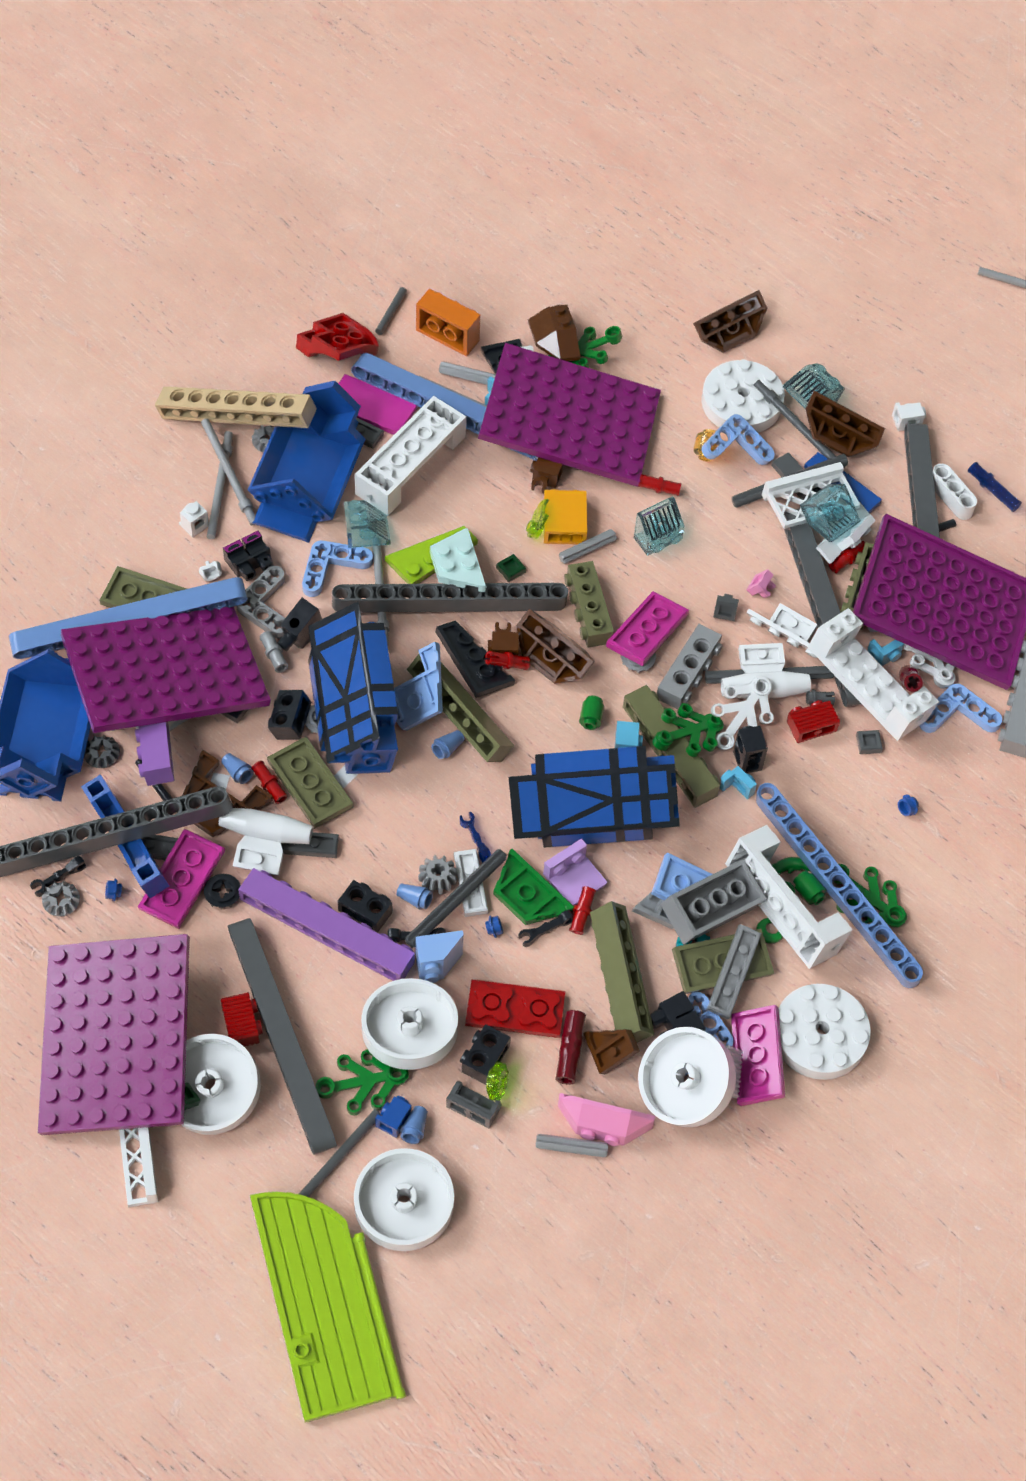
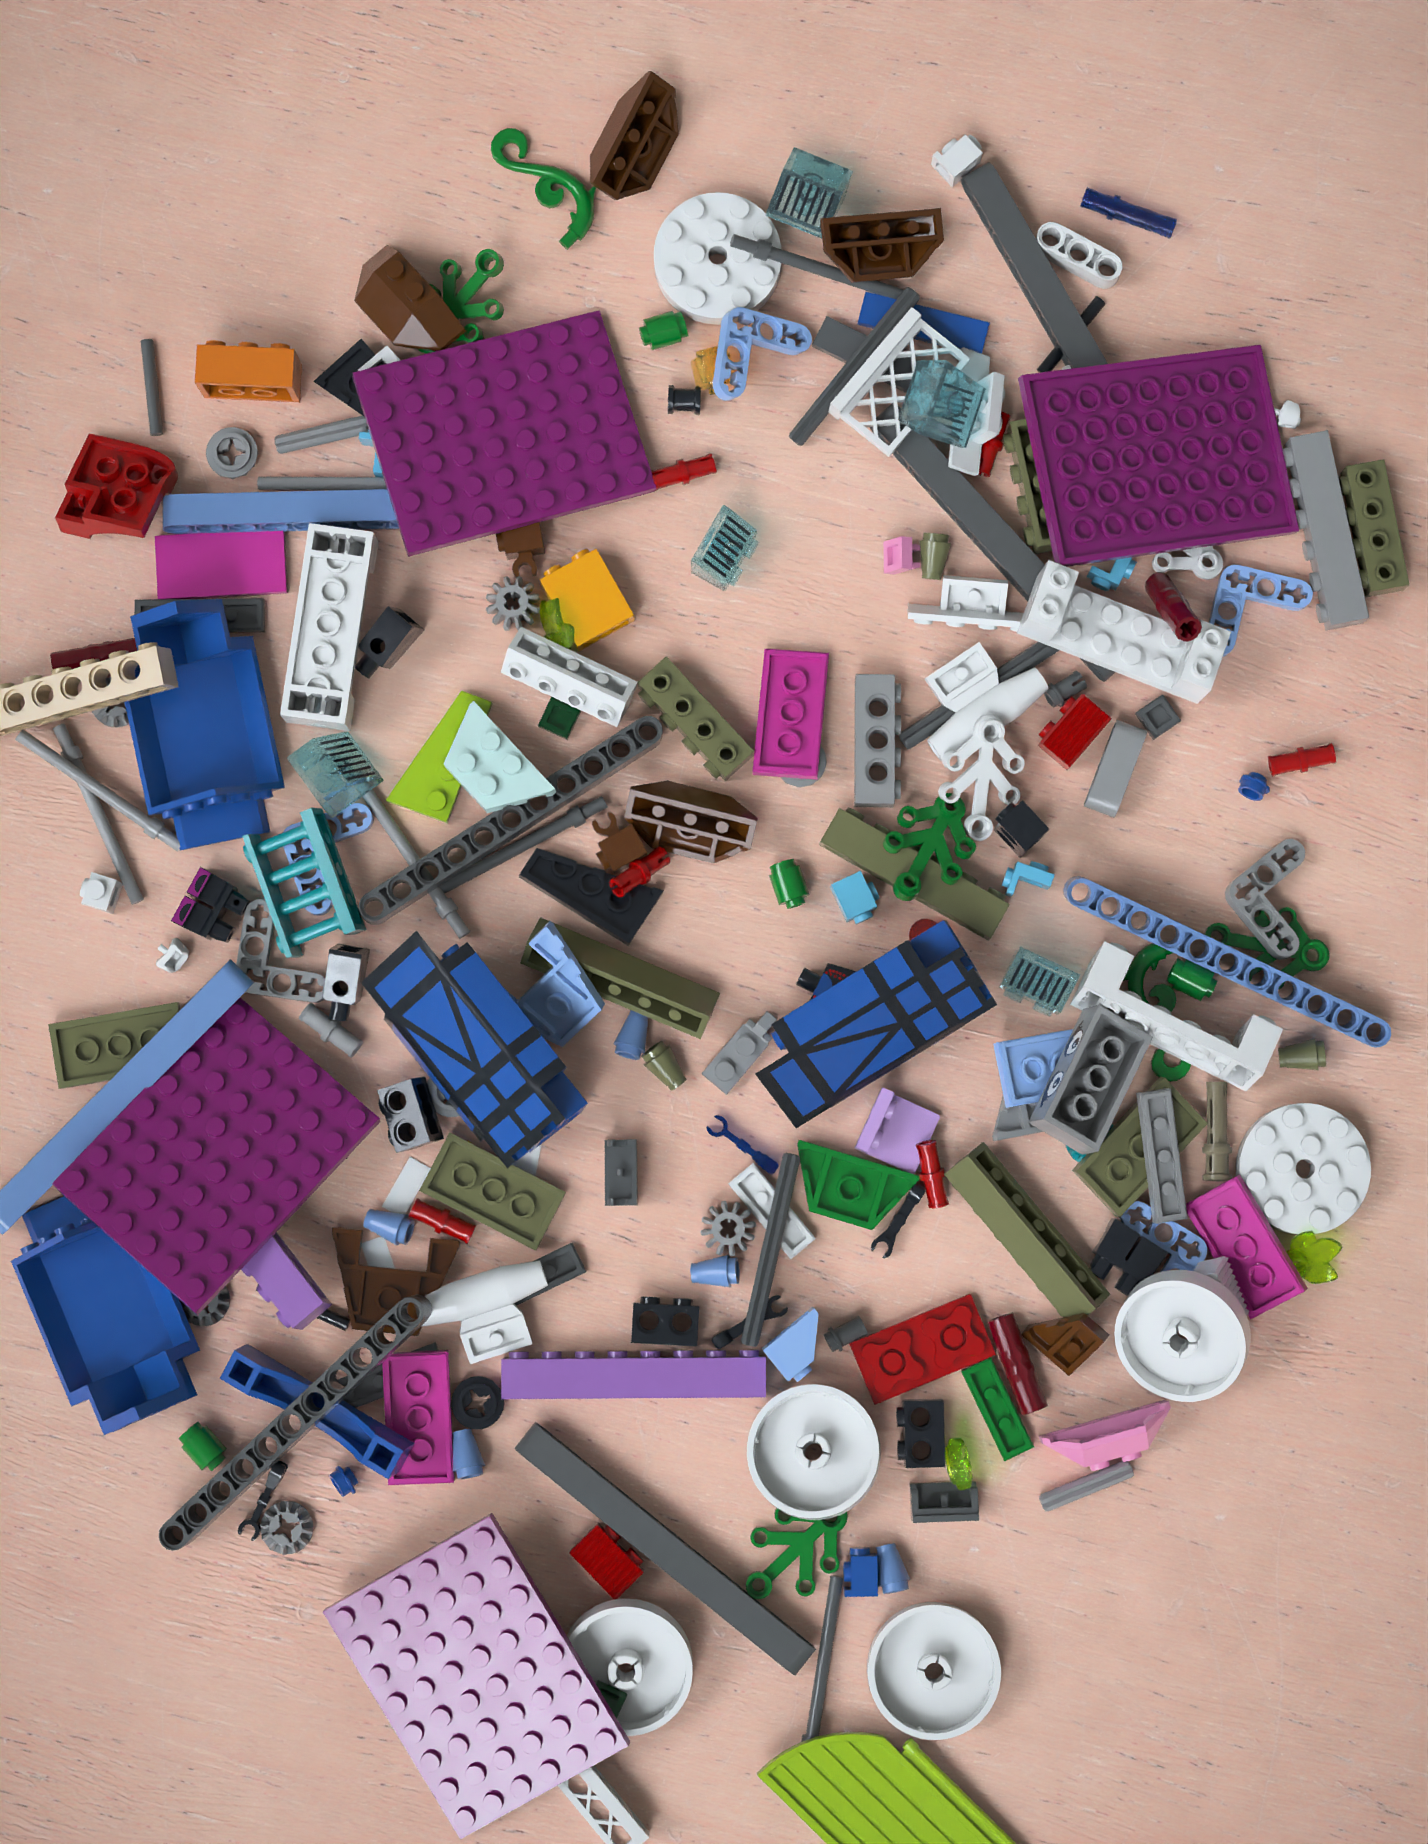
camera: 25 degrees left, 25 degrees up
blue plate [485,915,503,938] -> none
light grey axle [559,529,617,564] -> none
dark grey tile [713,594,739,621] -> none
none -> green brick [178,1421,227,1471]
none -> light grey gear [206,427,258,479]
none -> teal fence [242,808,367,958]
none -> black torso [355,606,425,679]
none -> white sticker [382,1157,431,1214]
none -> dark grey bar [439,796,608,894]
none -> medium blue cone [452,1429,485,1480]
none -> light grey gear [486,576,540,631]
none -> green plant [491,128,596,250]
none -> white brick [501,627,638,727]
none -> dark grey hinge [605,1139,638,1206]
none -> green brick [639,311,688,351]
none -> olive cone [641,1041,687,1091]
none -> black bush [668,385,701,415]
none -> light grey hinge [702,1011,777,1095]
none -> dark grey pin [824,1316,868,1352]
none -> olive cone [919,533,951,580]
none -> green tile [961,1357,1034,1461]
none -> clear light blue slope [999,947,1080,1017]
none -> light grey beam [1084,720,1147,818]
none -> dark tan pin [1202,1082,1232,1181]
none -> light grey beam [1225,839,1305,960]
none -> red pin [1268,743,1336,777]
none -> olive cone [1278,1038,1326,1070]
none -> clear neon green plate [1286,1230,1342,1284]

